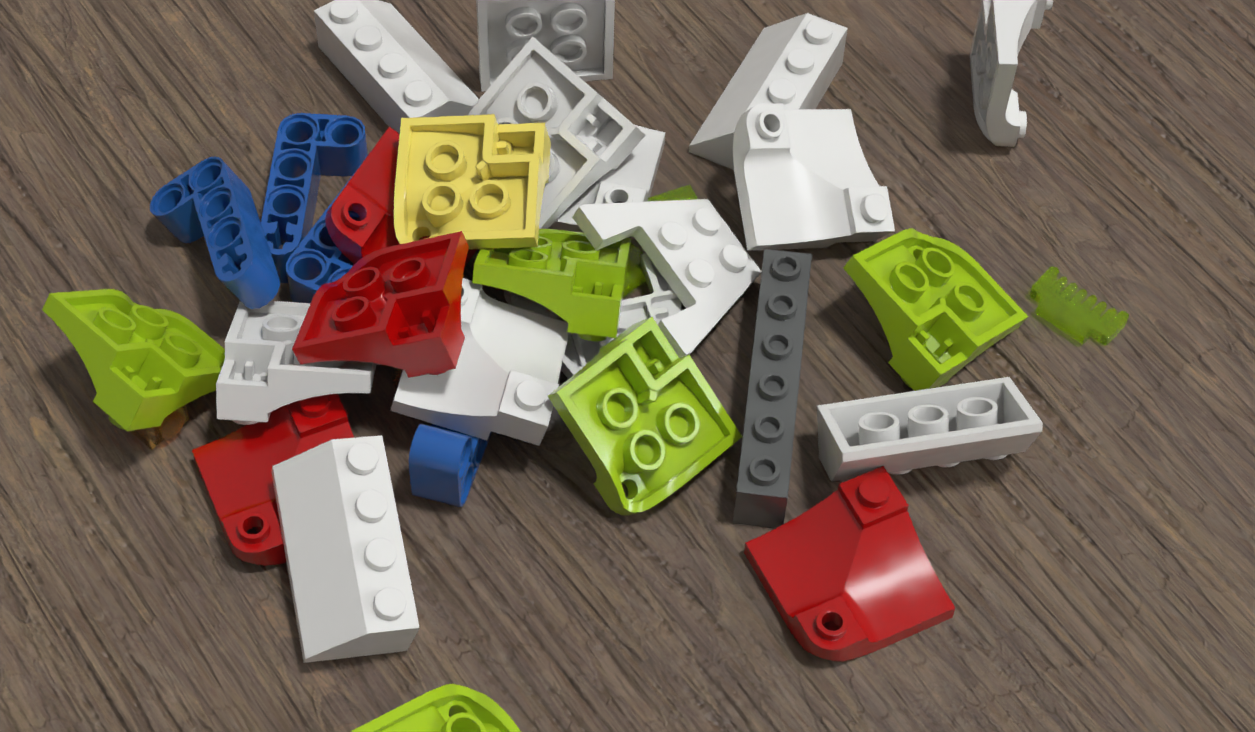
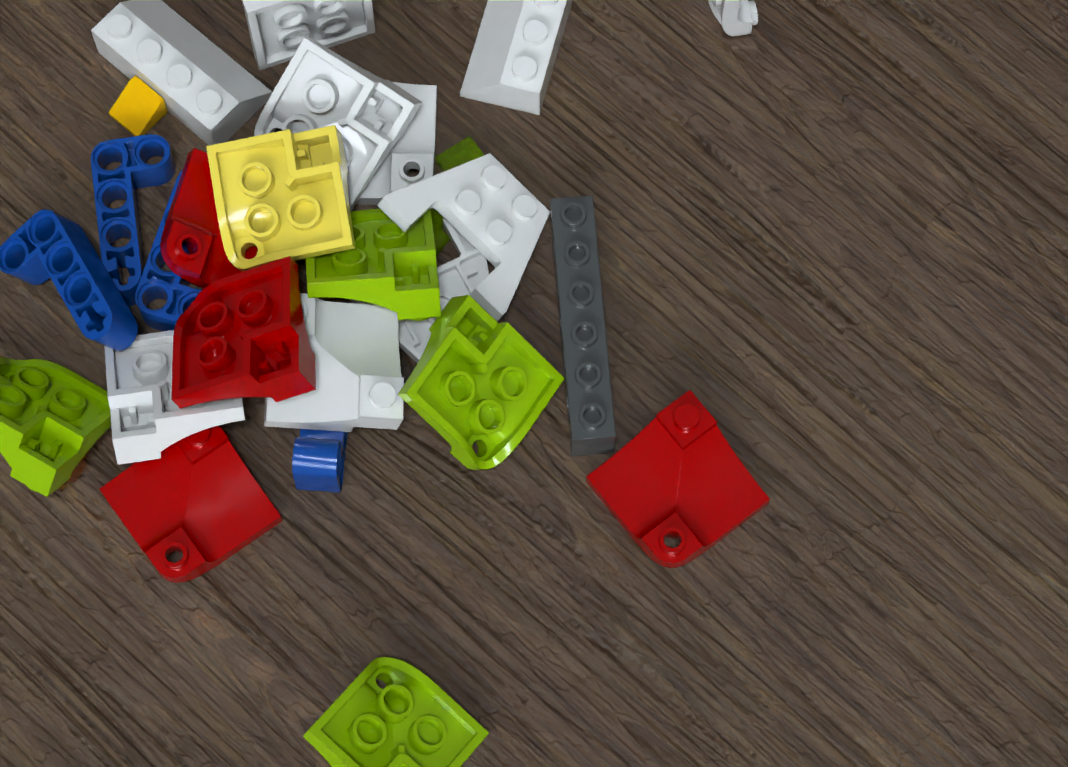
camera: 10 degrees left, 15 degrees up
white slope [271,435,420,663] -> none
white slope [733,103,895,251] -> none
white slope [817,377,1043,482] -> none
lime slope [843,228,1029,391] -> none
clear neon green piece [1029,266,1129,345] -> none
none -> yellow slope [108,76,168,136]

